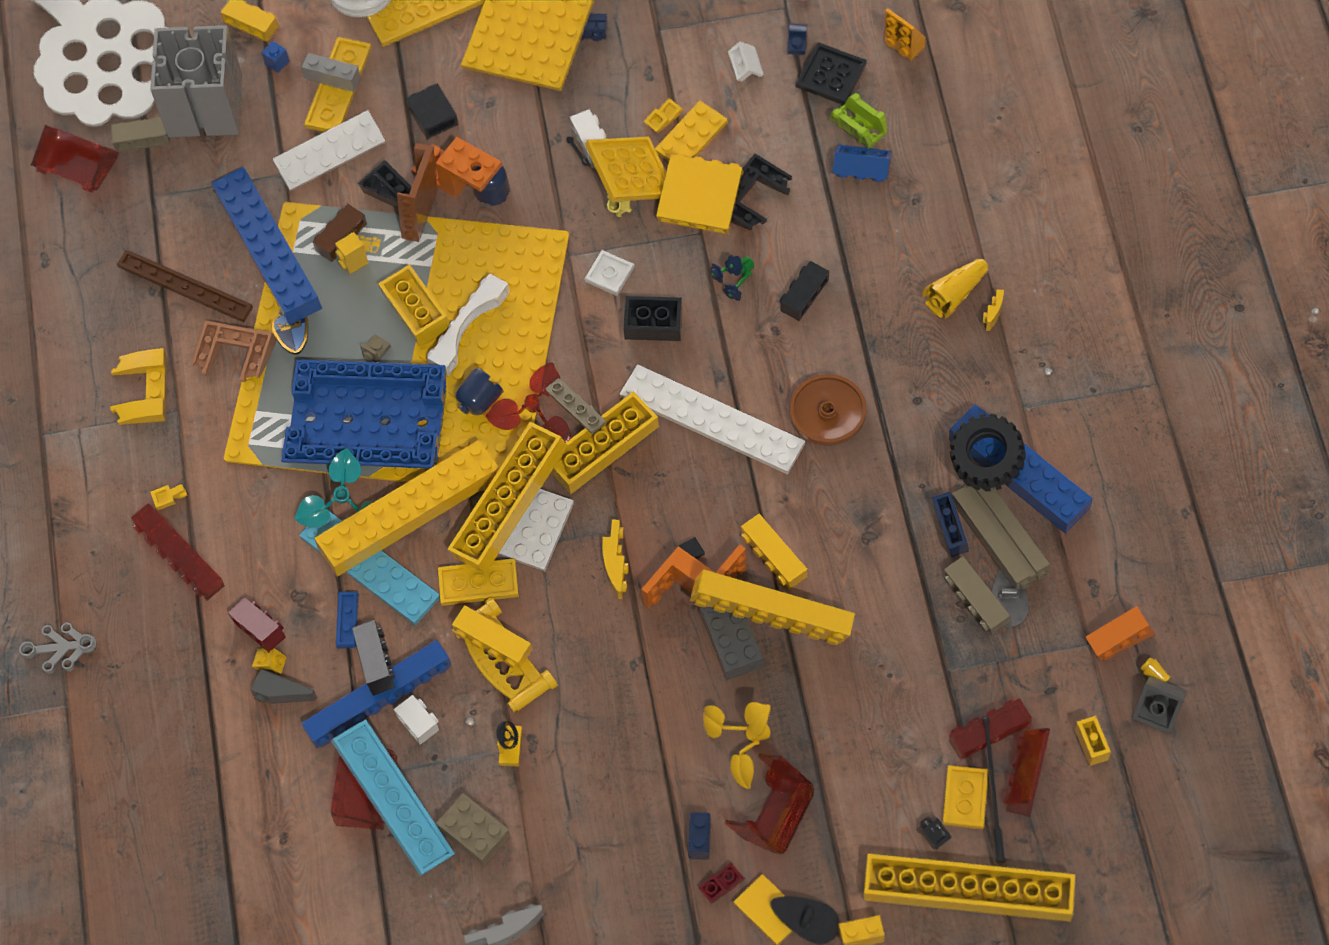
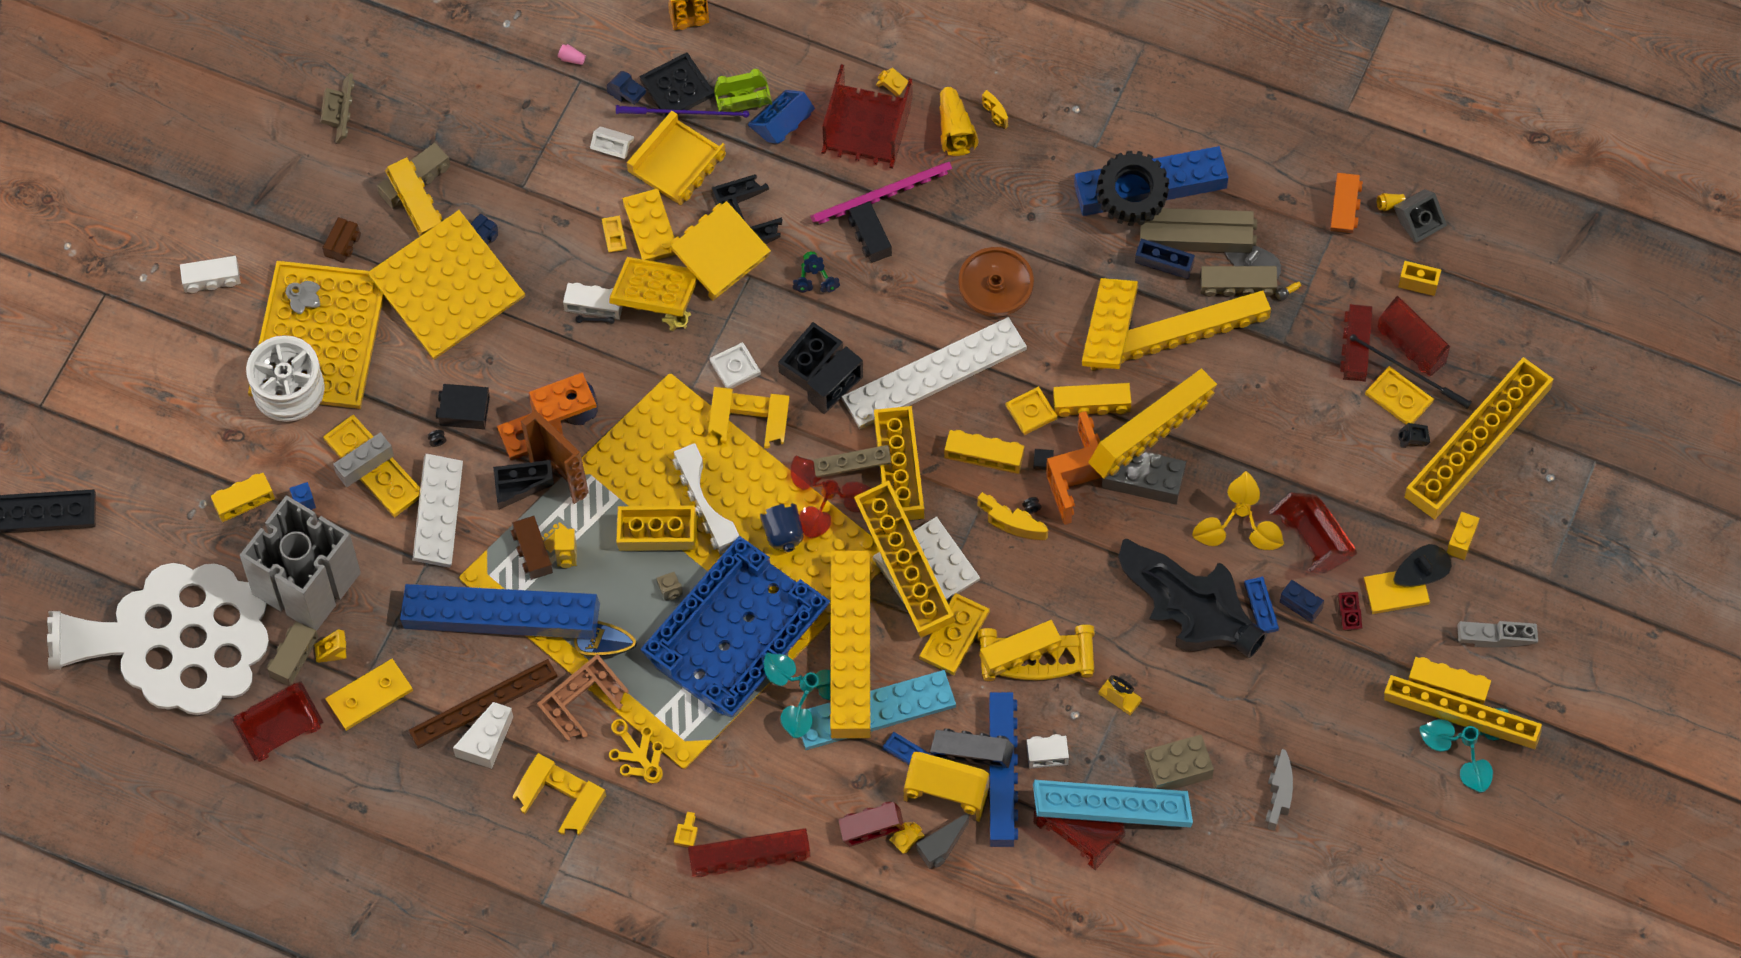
camera: 60 degrees left, 0 degrees up
none -> yellow slope [314,629,346,663]
none -> yellow plate [325,658,413,731]
none -> black bush [428,430,447,447]
none -> white wedge [453,702,513,769]
none -> yellow plant [609,719,665,784]
none -> dark purple piece [616,105,749,118]
none -> yellow panel [627,111,726,205]
none -> yellow wedge [708,387,790,449]
none -> black brick [807,346,863,414]
none -> dark pink plate [810,162,952,224]
none -> clear red windscreen [821,64,913,169]
none -> yellow bracket [876,67,909,97]
none -> yellow windscreen [903,752,989,822]
none -> yellow brick [944,430,1024,474]
none -> yellow plate [1005,386,1057,435]
none -> black bush [1022,497,1042,514]
none -> yellow plate [1082,278,1138,369]
none -> yellow brick [1085,291,1271,371]
none -> black piece [1118,539,1267,658]
none -> blue tile [1244,577,1279,633]
none -> piece [1276,281,1301,300]

